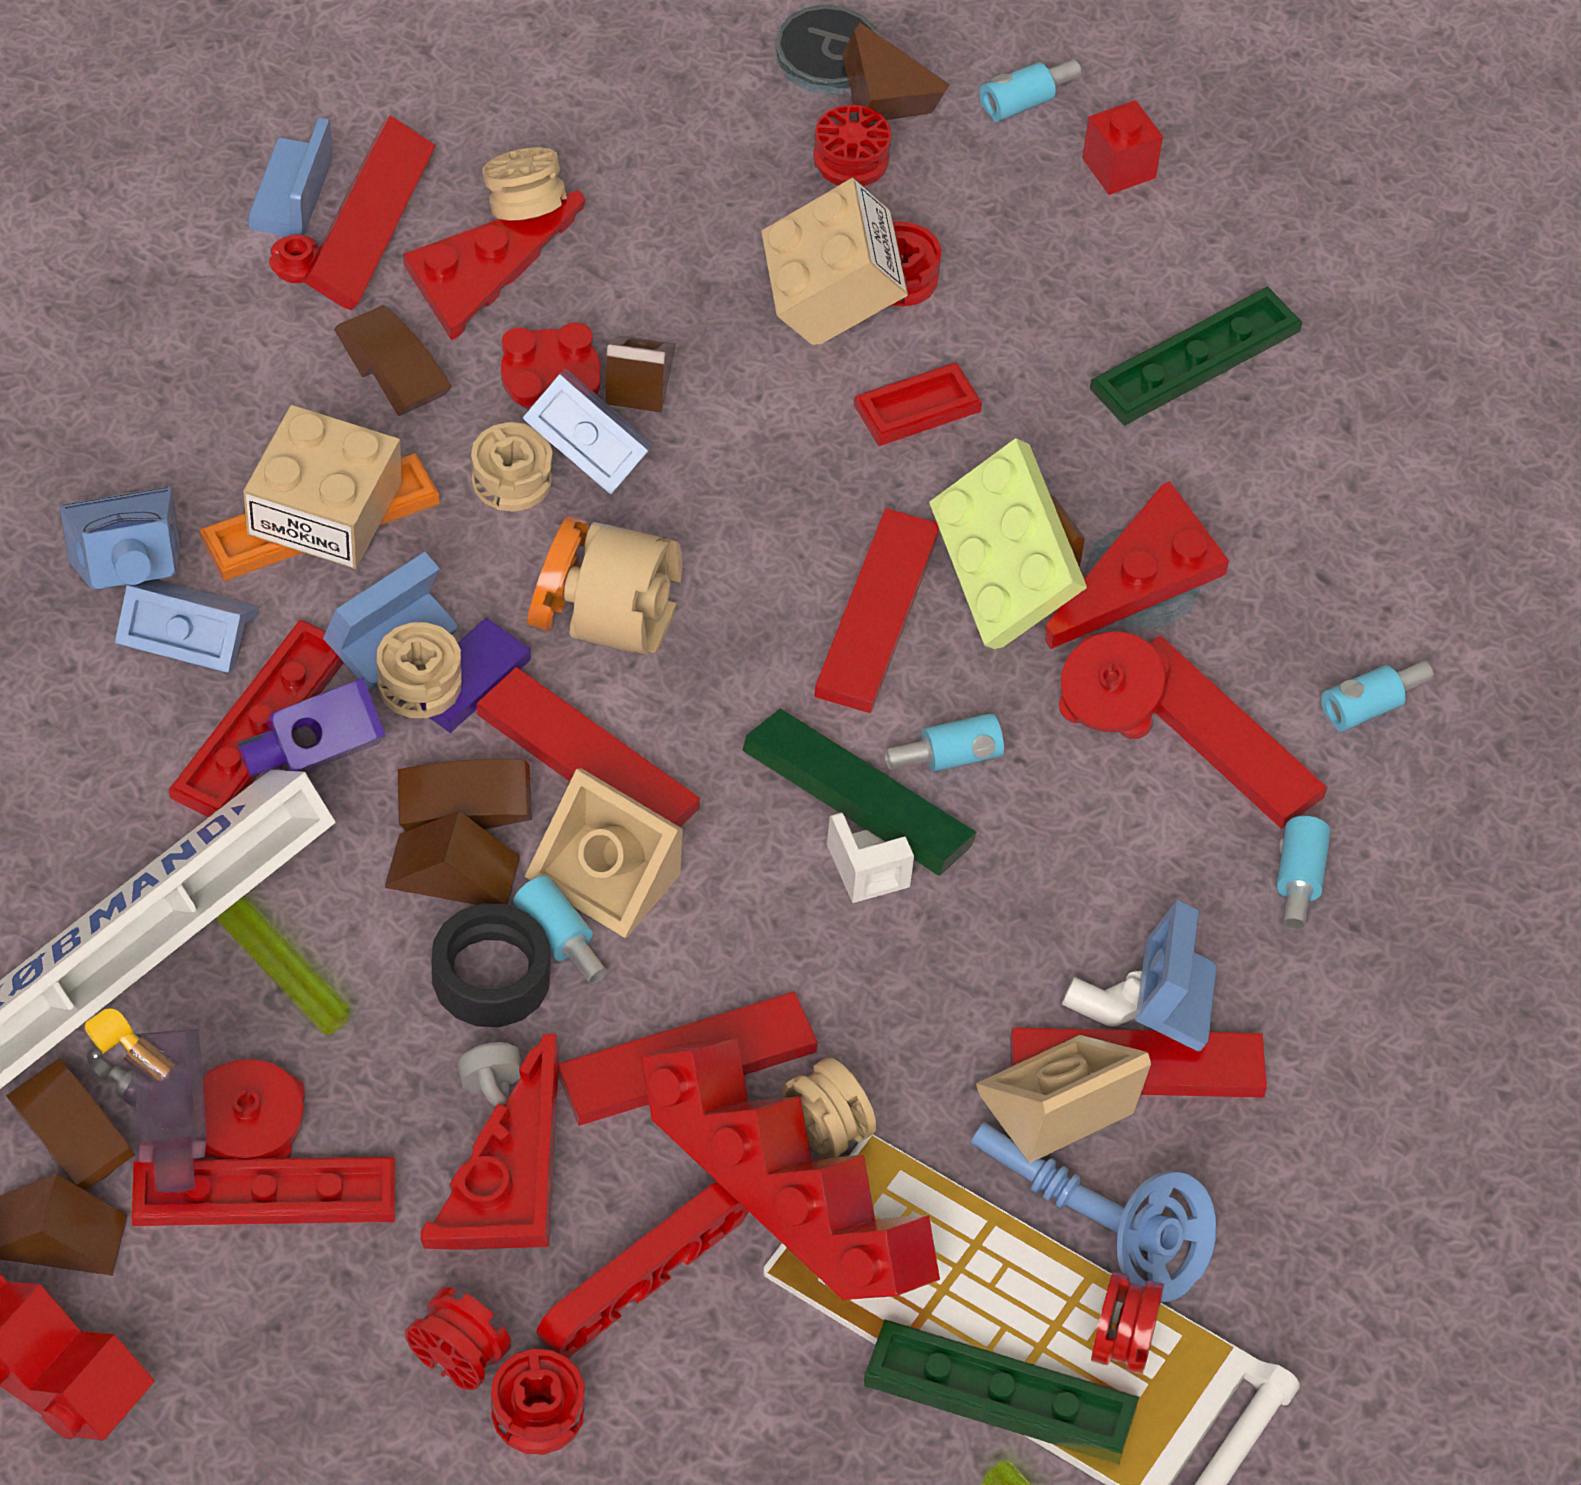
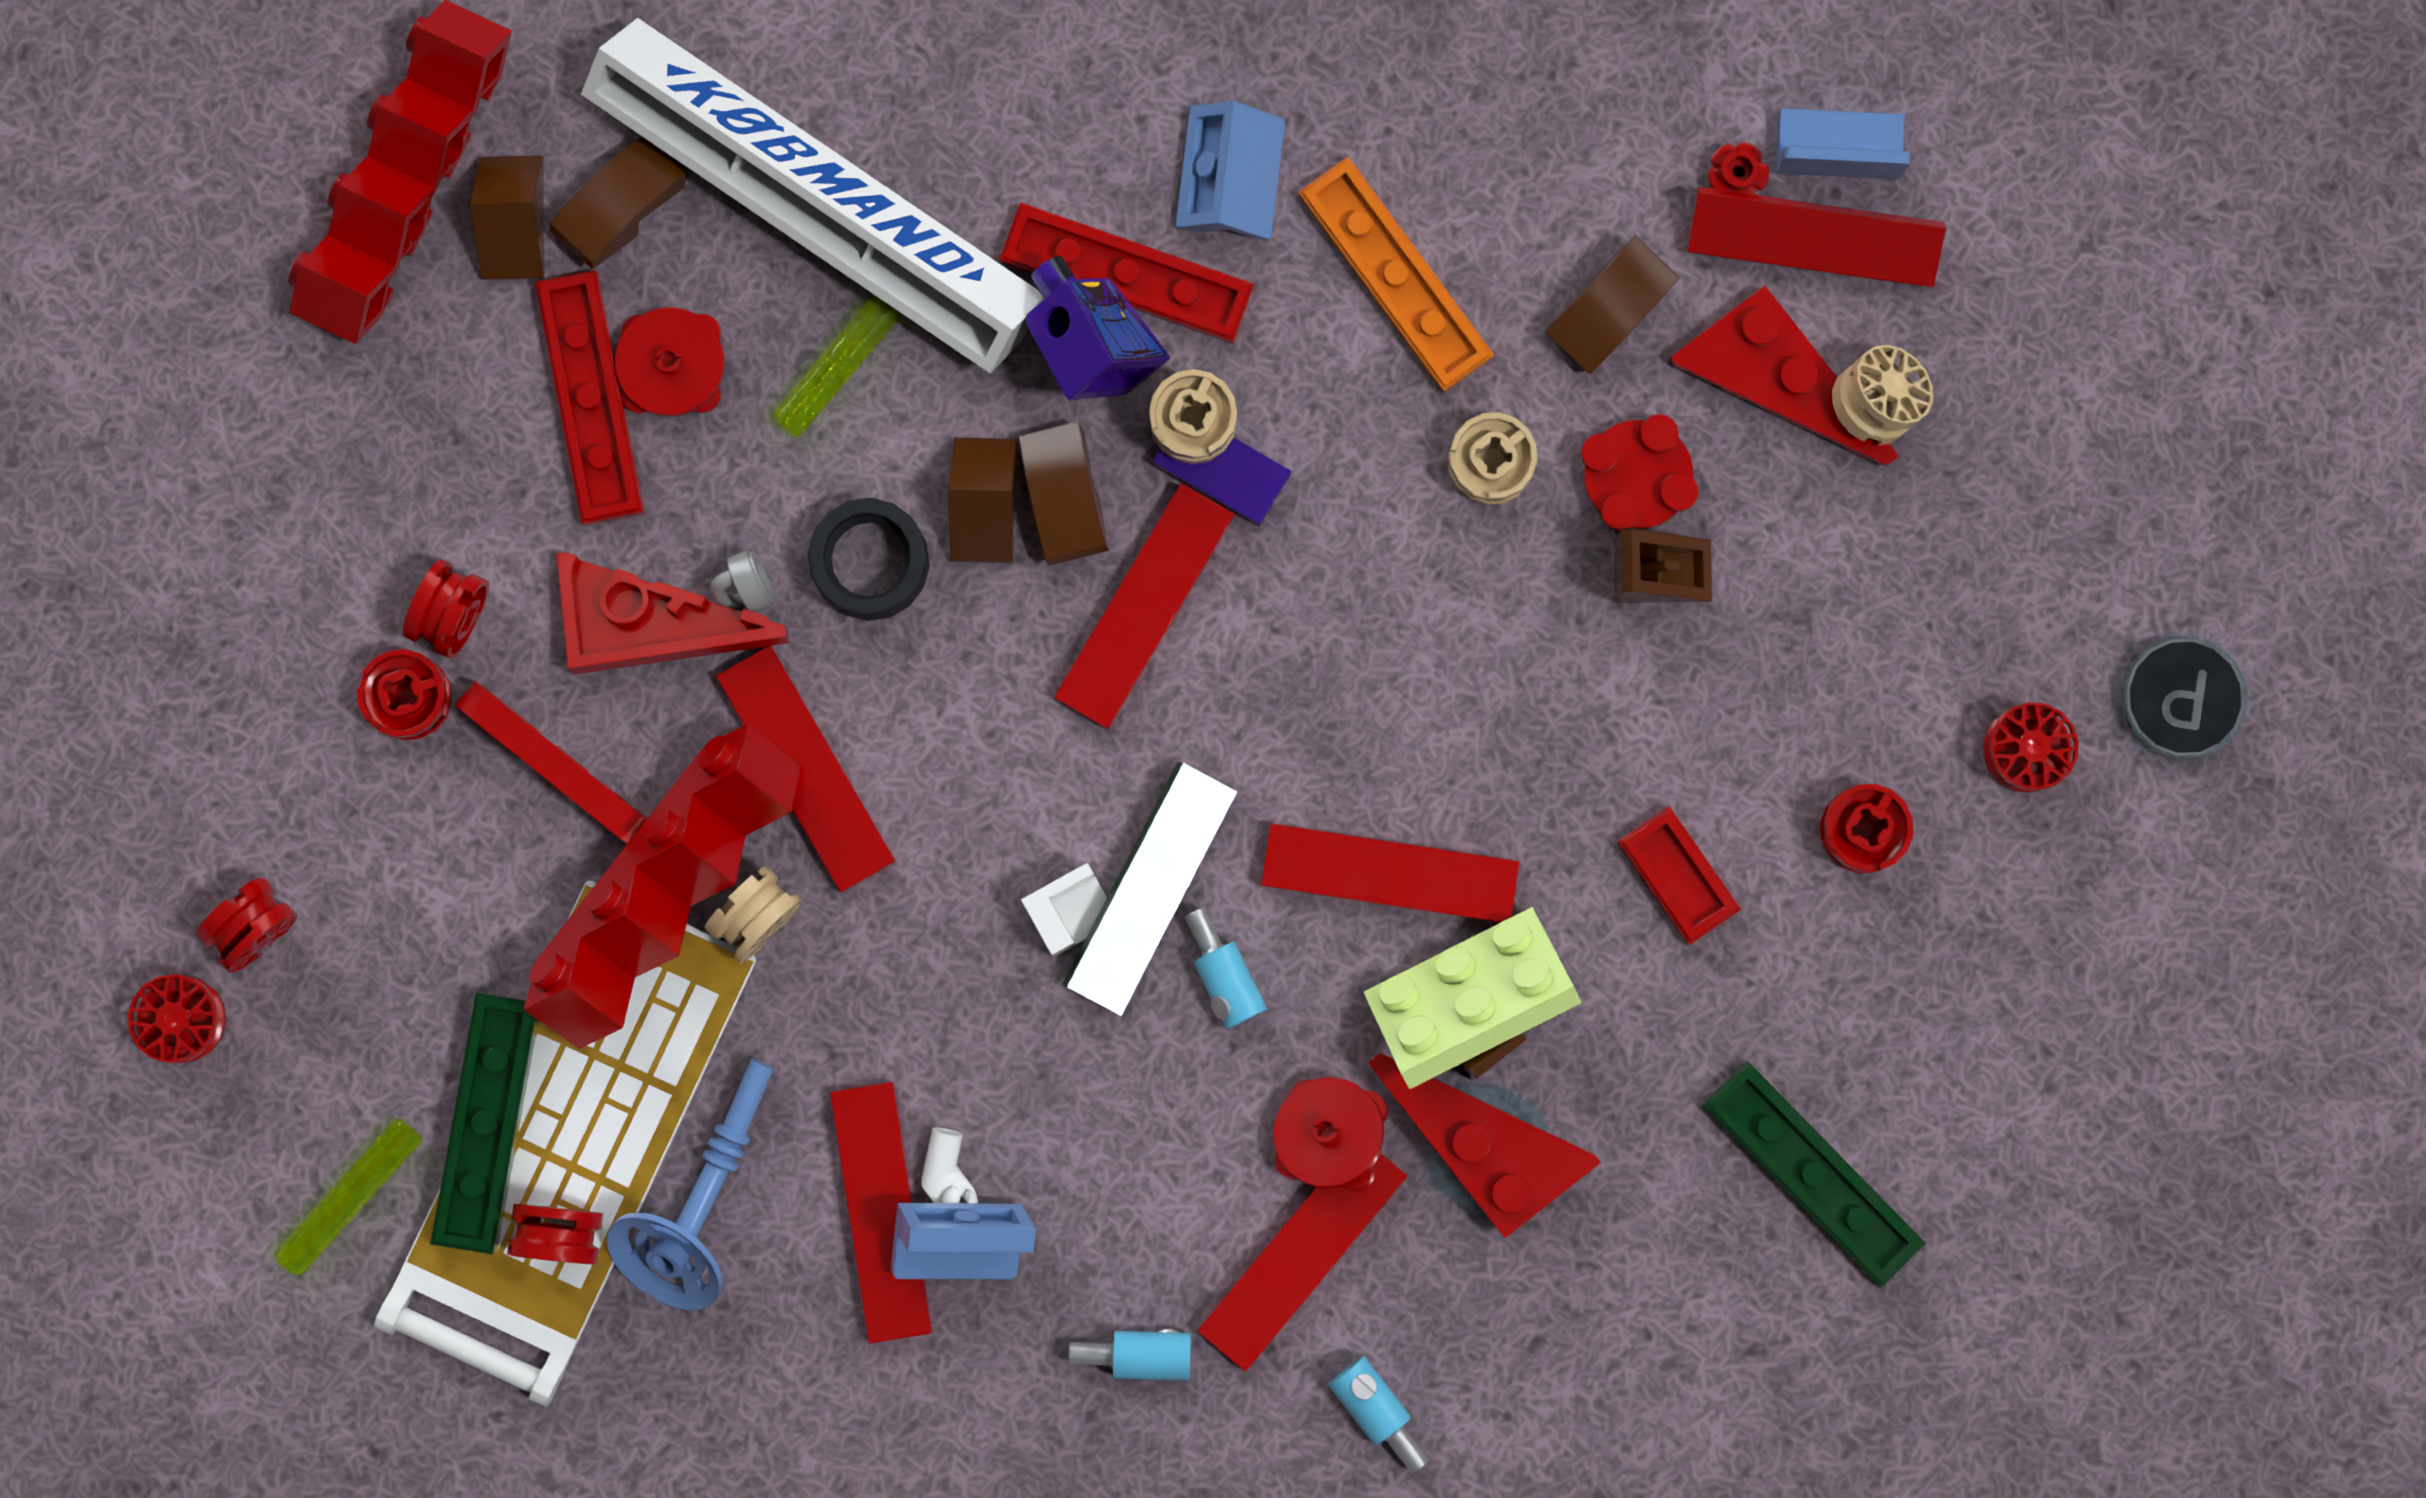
camera: 85 degrees right, 30 degrees up
medium blue torso [59,486,180,589] -> none
torso [85,1009,206,1193] -> none
tan brick [243,405,402,569] -> none
medium blue panel [323,552,457,689] -> none
medium azure piece [513,875,607,984] -> none
panel [522,369,653,494] -> none
tan slope [524,768,683,938] -> none
orange tile [527,514,590,633] -> none
tan brick [564,522,682,655] -> none
tan brick [761,178,908,345] -> none
reddish brown slope [842,23,950,122] -> none
tan slope [976,1035,1151,1163] -> none
medium azure piece [979,59,1081,122] -> none
red brick [1082,100,1163,195] -> none

